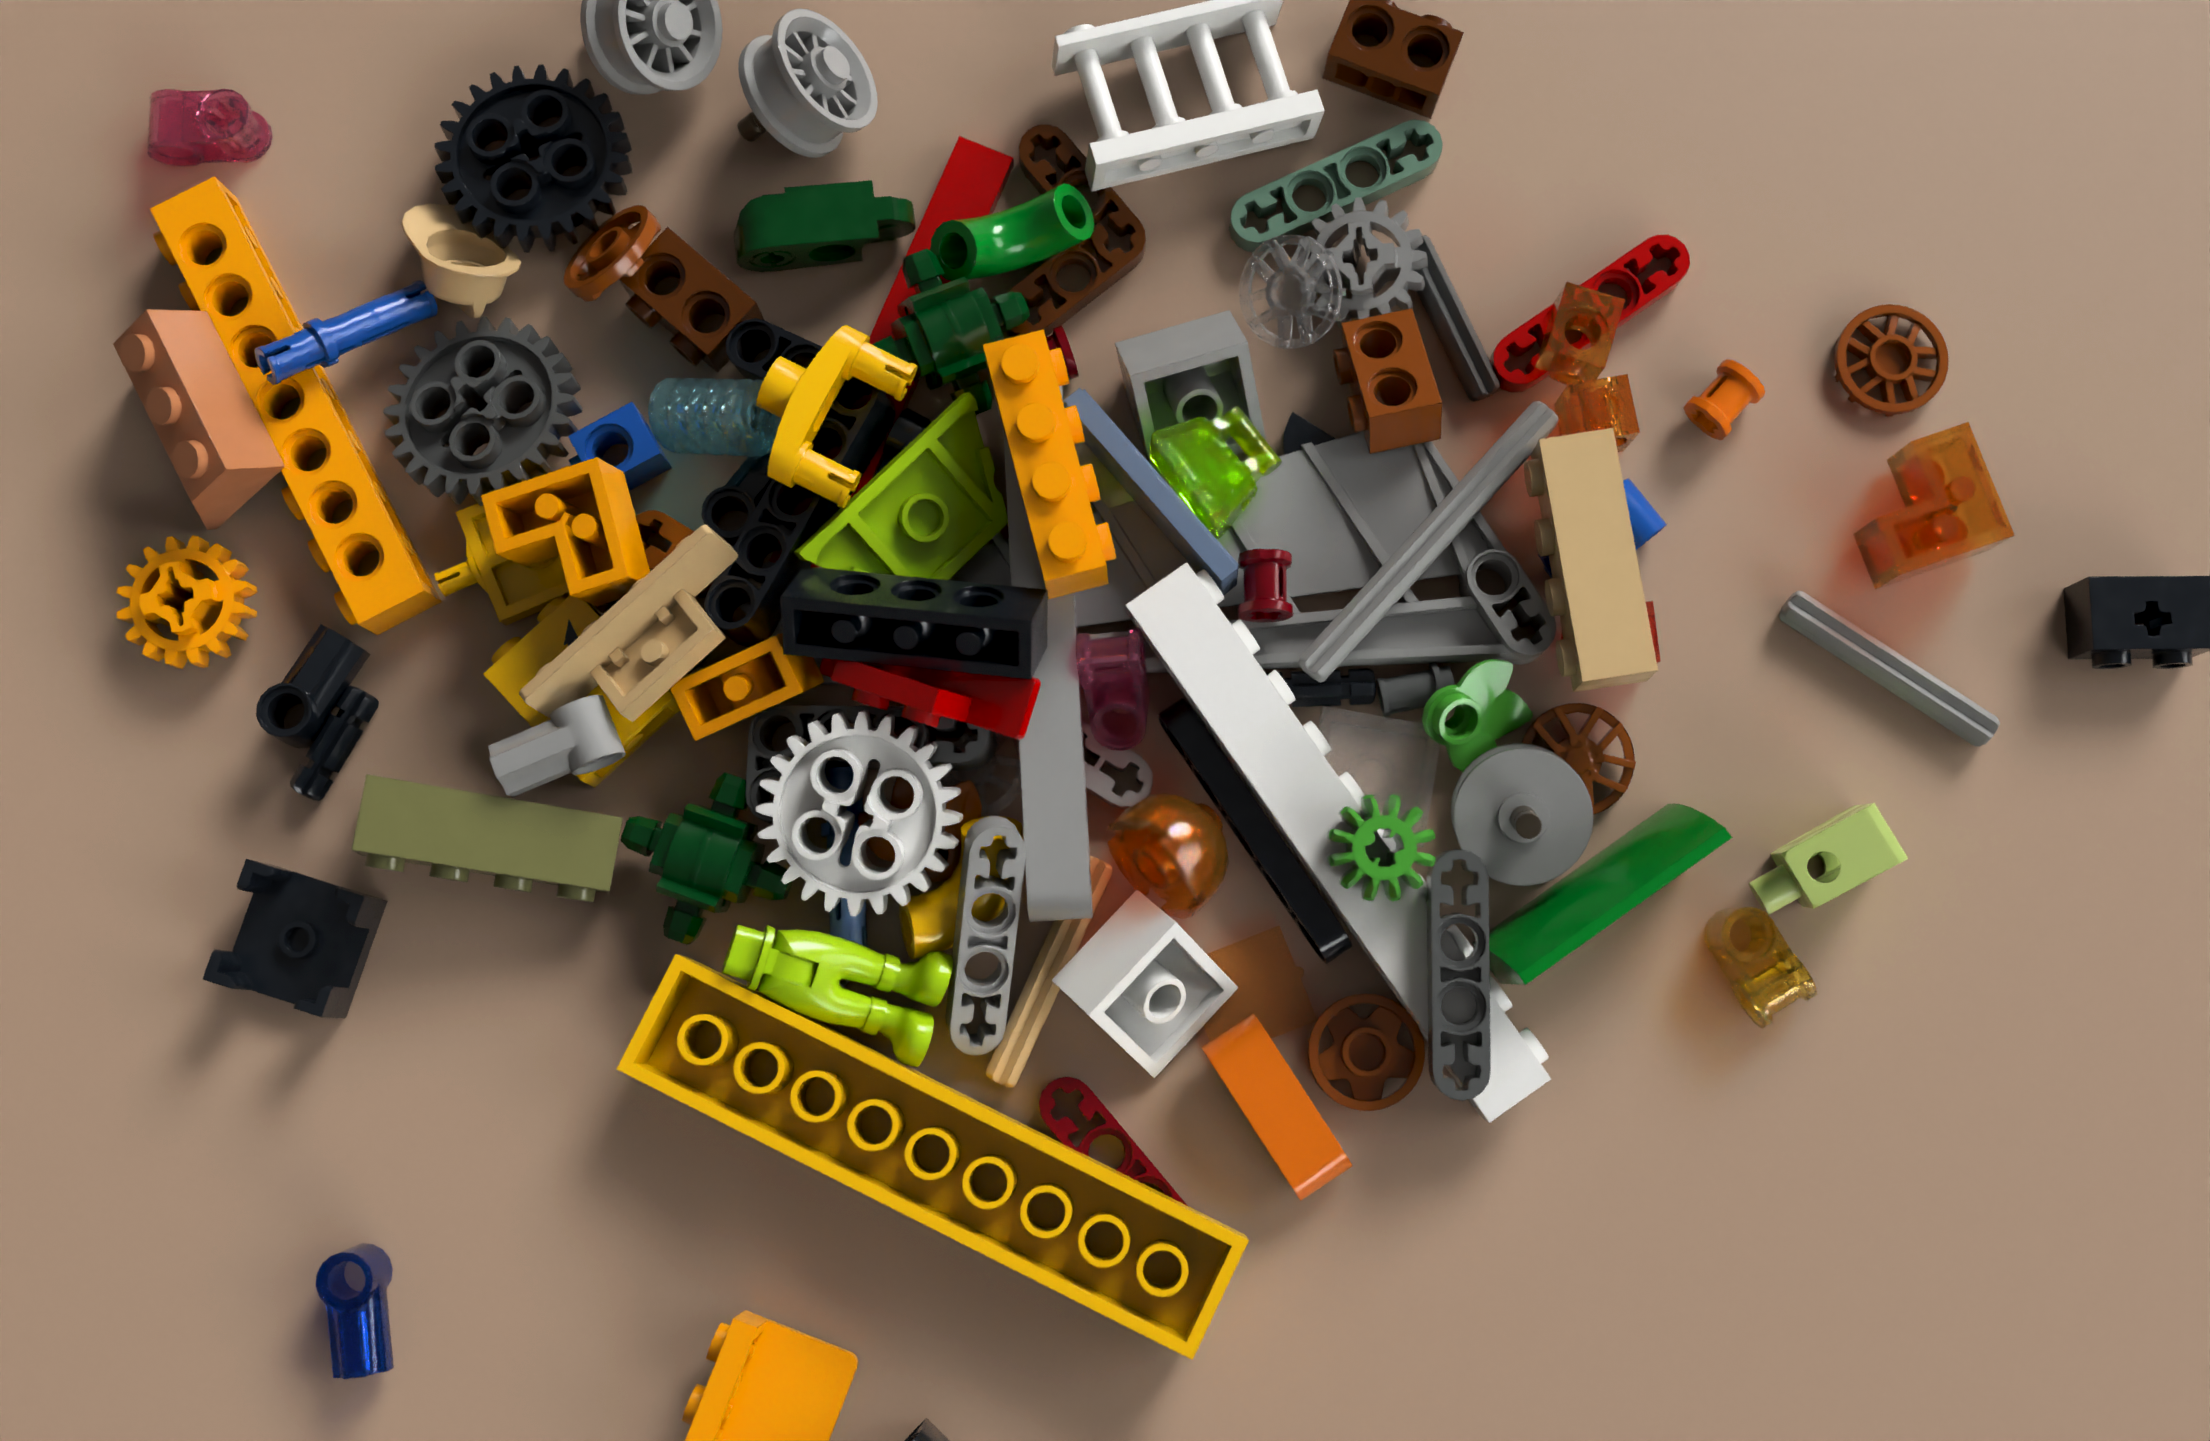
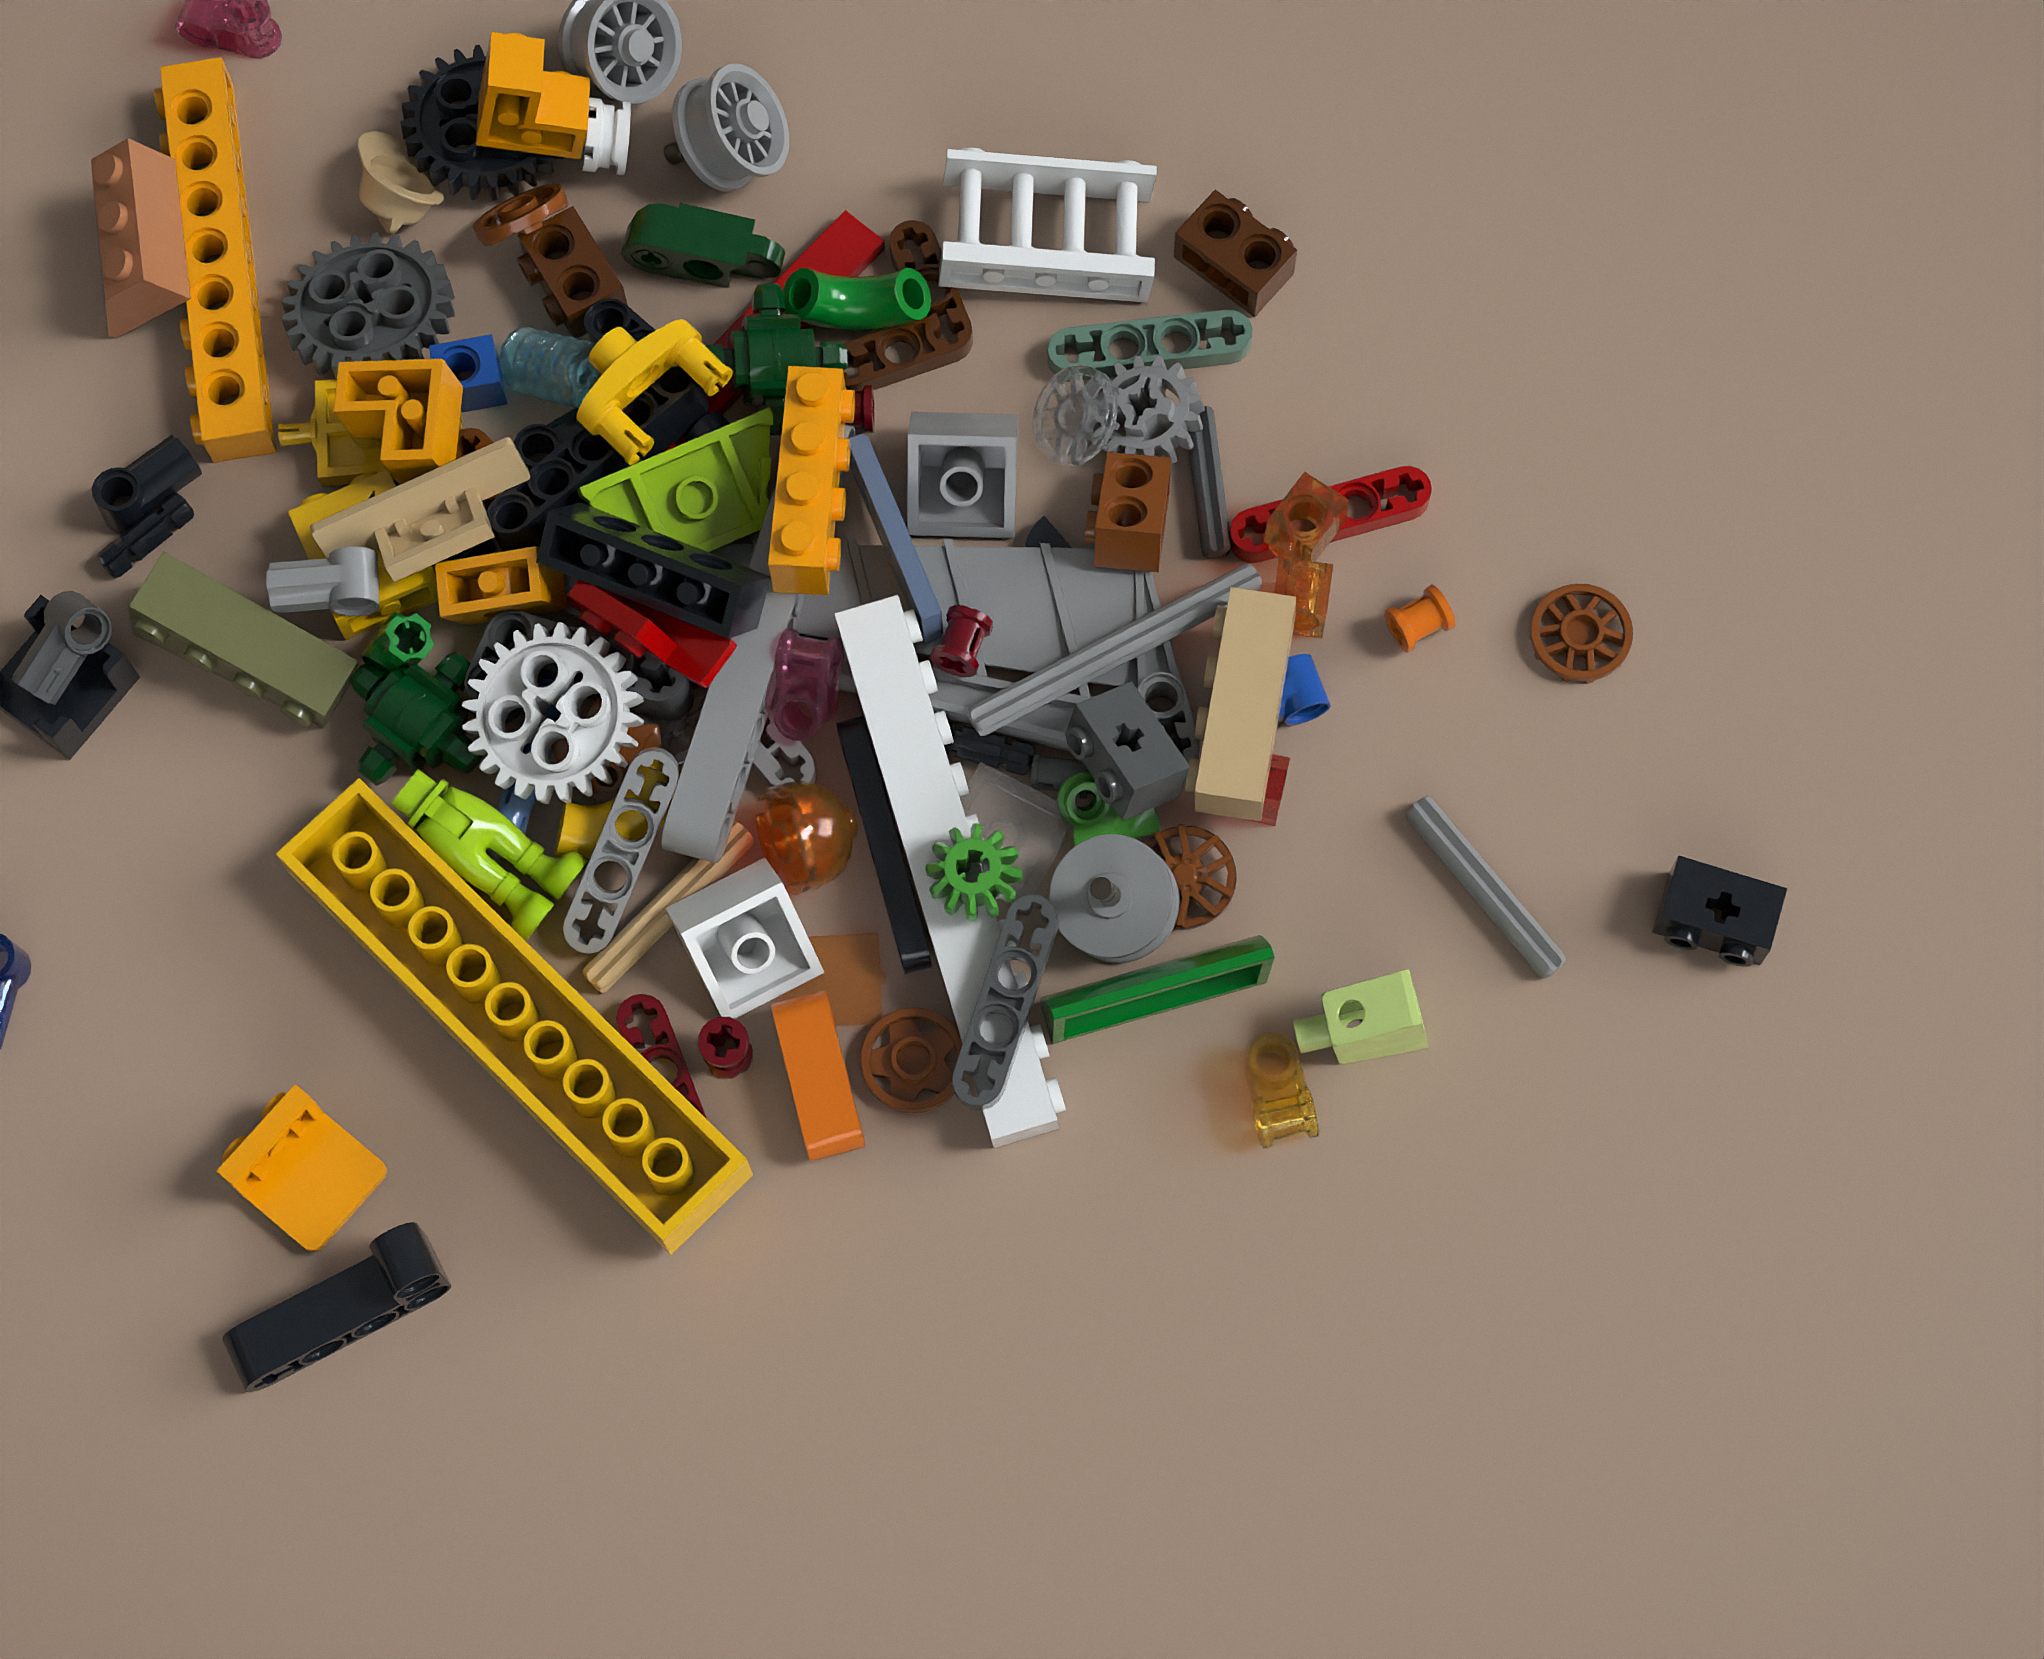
camera: 20 degrees right, 10 degrees down
light orange gear [116,535,258,669] -> none
blue pin [254,280,438,385] -> none
clear neon green piece [1149,406,1282,539] -> none
clear orange brick [1853,422,2015,590] -> none
none -> dark grey piece [11,591,112,705]
none -> green piece [361,612,434,676]
none -> light orange brick [476,32,590,159]
none -> white wheel [582,97,631,175]
none -> dark red bush [698,1017,753,1079]
none -> dark grey brick [1065,681,1190,821]

